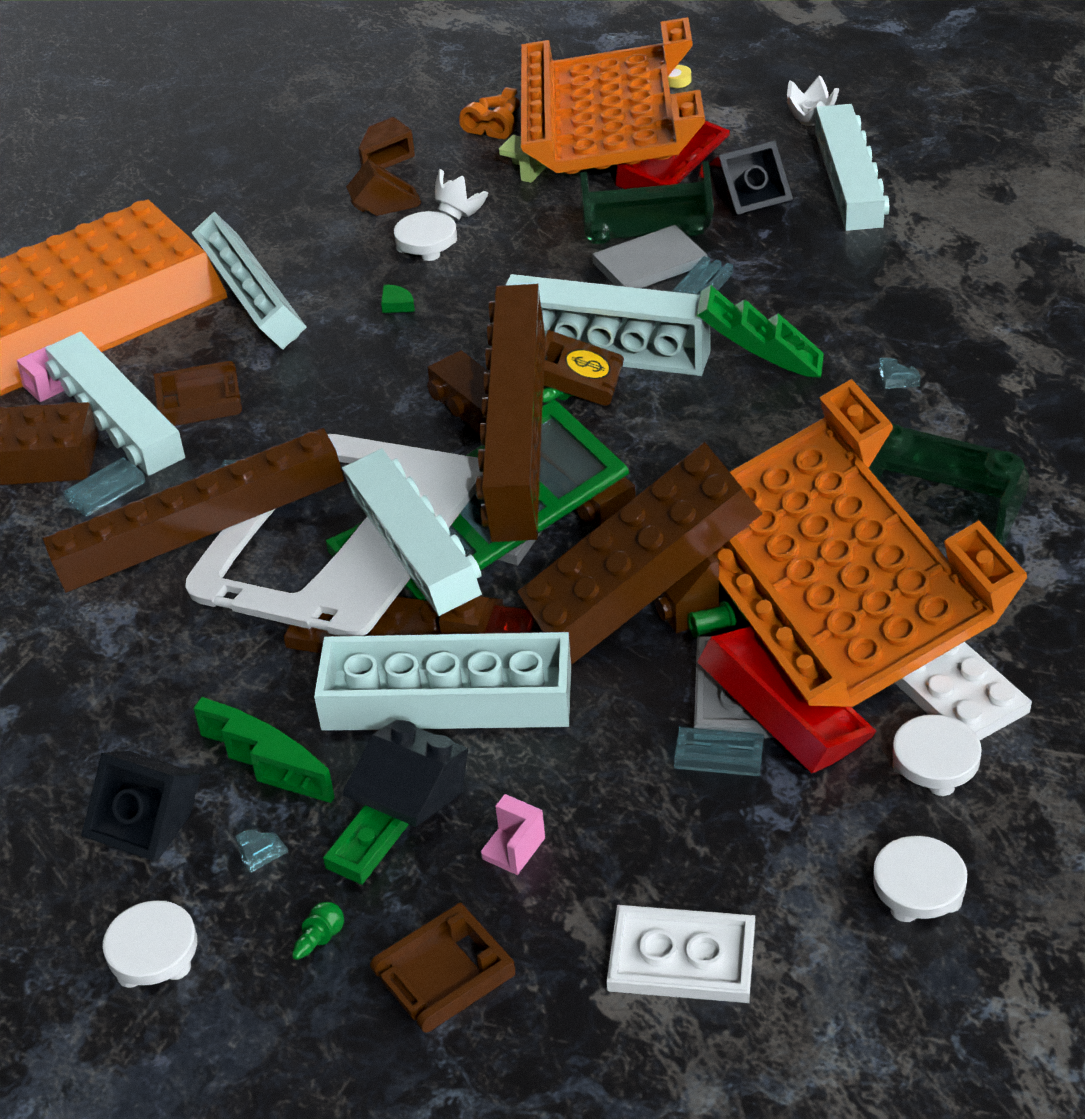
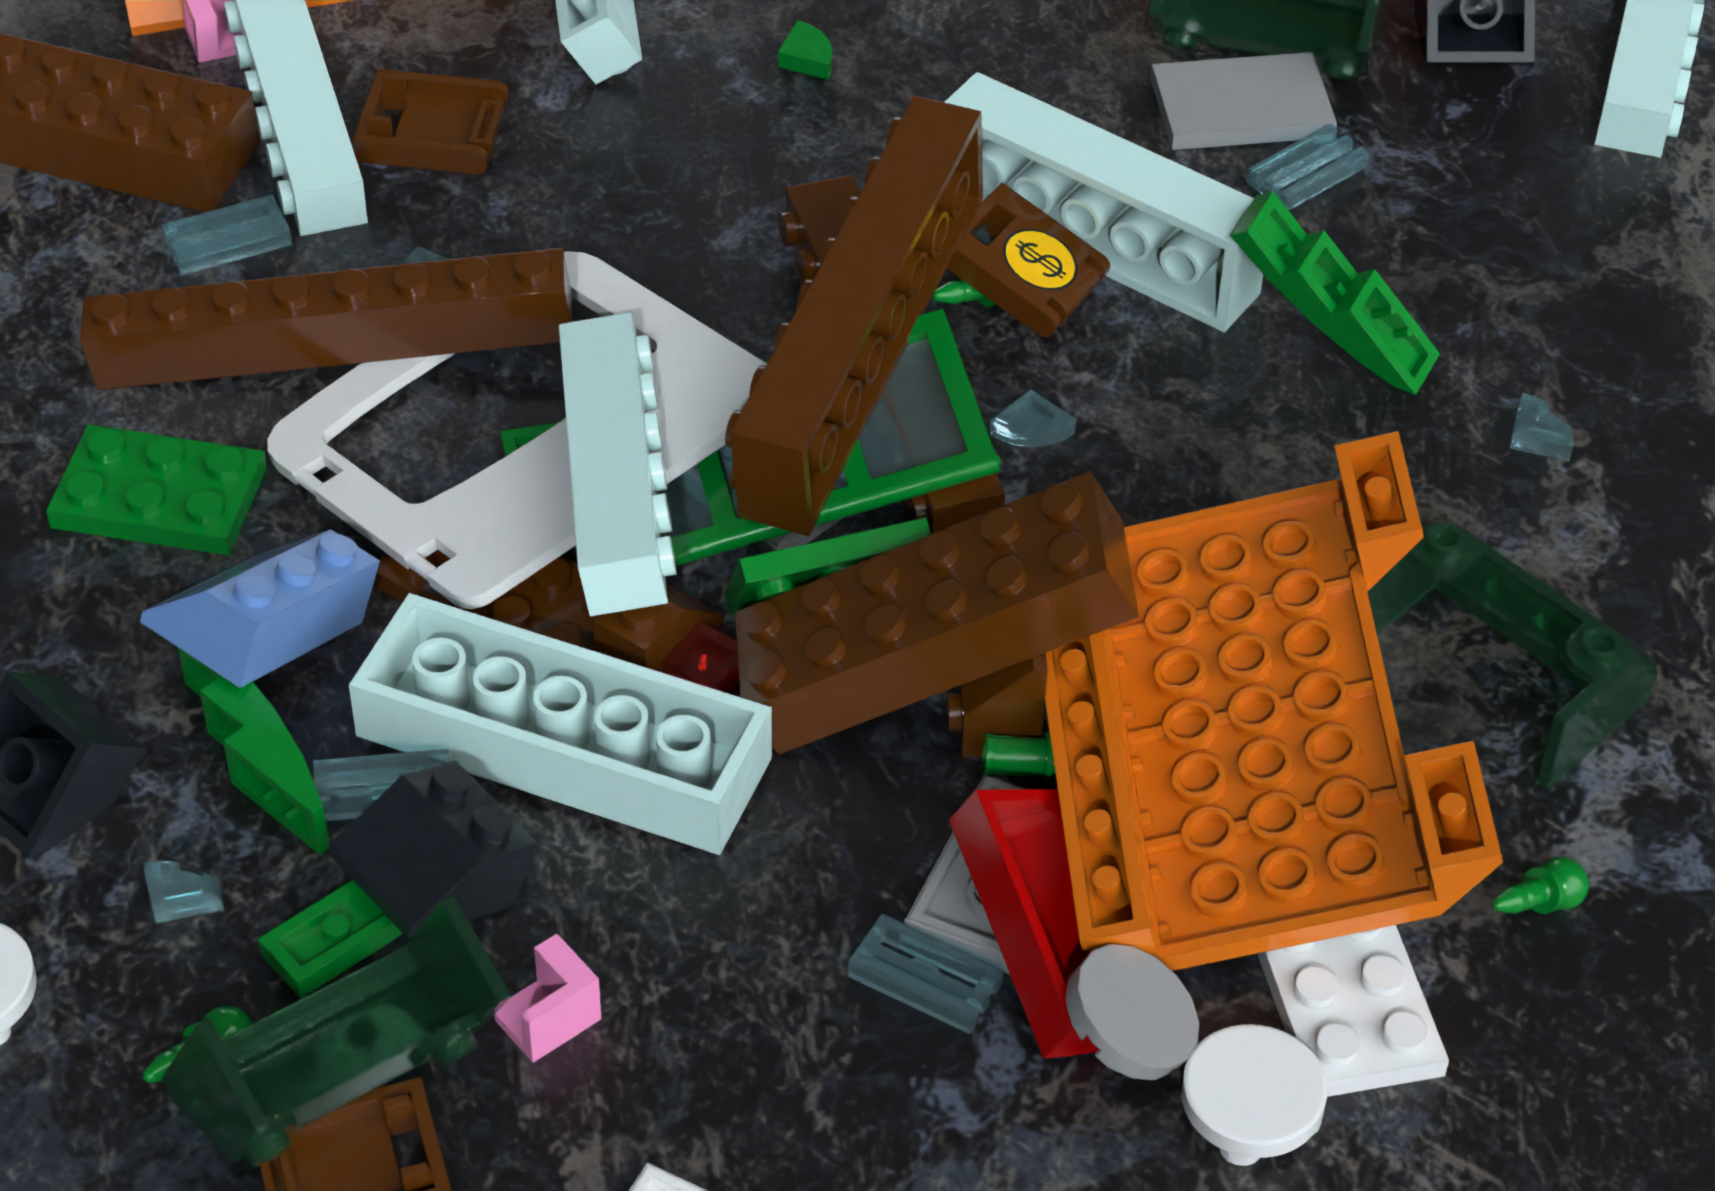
camera: 15 degrees right, 5 degrees up
none -> green plate [46,424,267,556]
none -> medium blue slope [140,529,380,688]
none -> clear green windscreen [162,896,511,1167]
none -> clear light blue tile [313,749,450,821]
none -> green plate [724,518,931,617]
none -> clear light blue tile [990,389,1076,447]
none -> light grey tile [1065,944,1199,1080]
none -> green bar [1492,857,1589,914]

